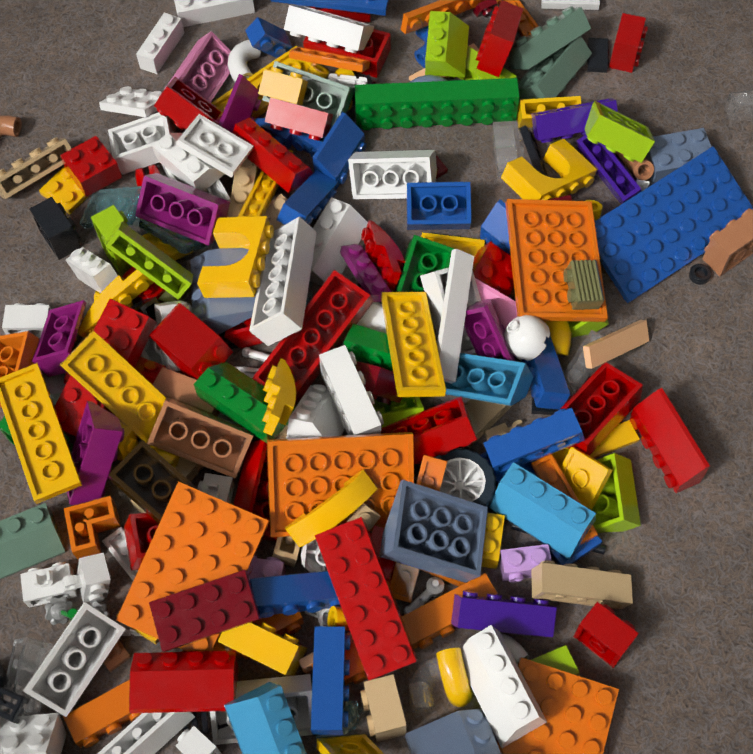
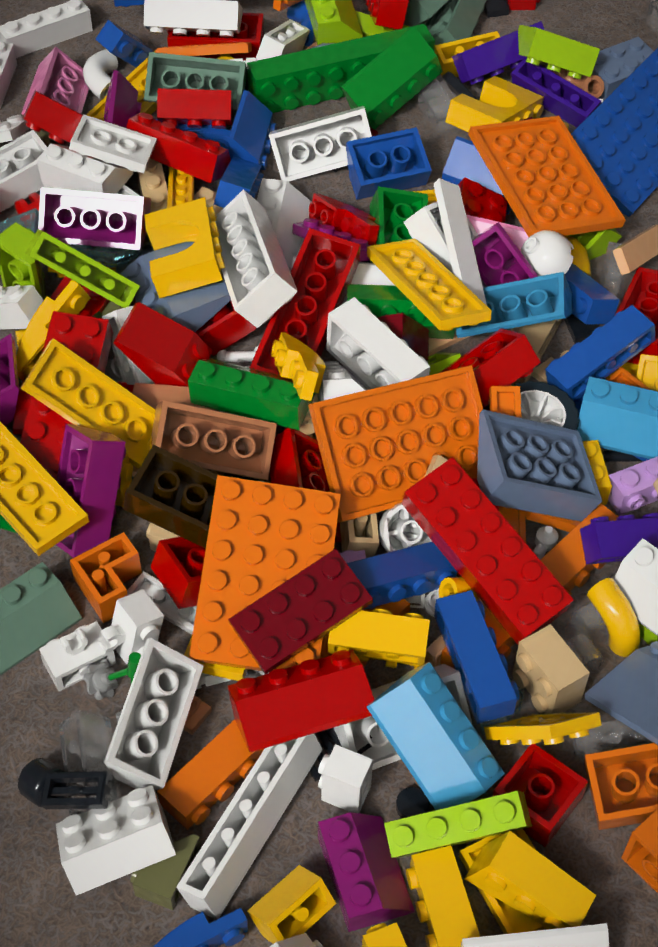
camera: 20 degrees left, 10 degrees down
yellow brick [258,67,308,106] -> none
yellow slope [285,469,378,547] -> none
olive brick [563,260,604,310] -> none
none -> white brick [256,19,310,61]
none -> green slope [341,26,443,130]

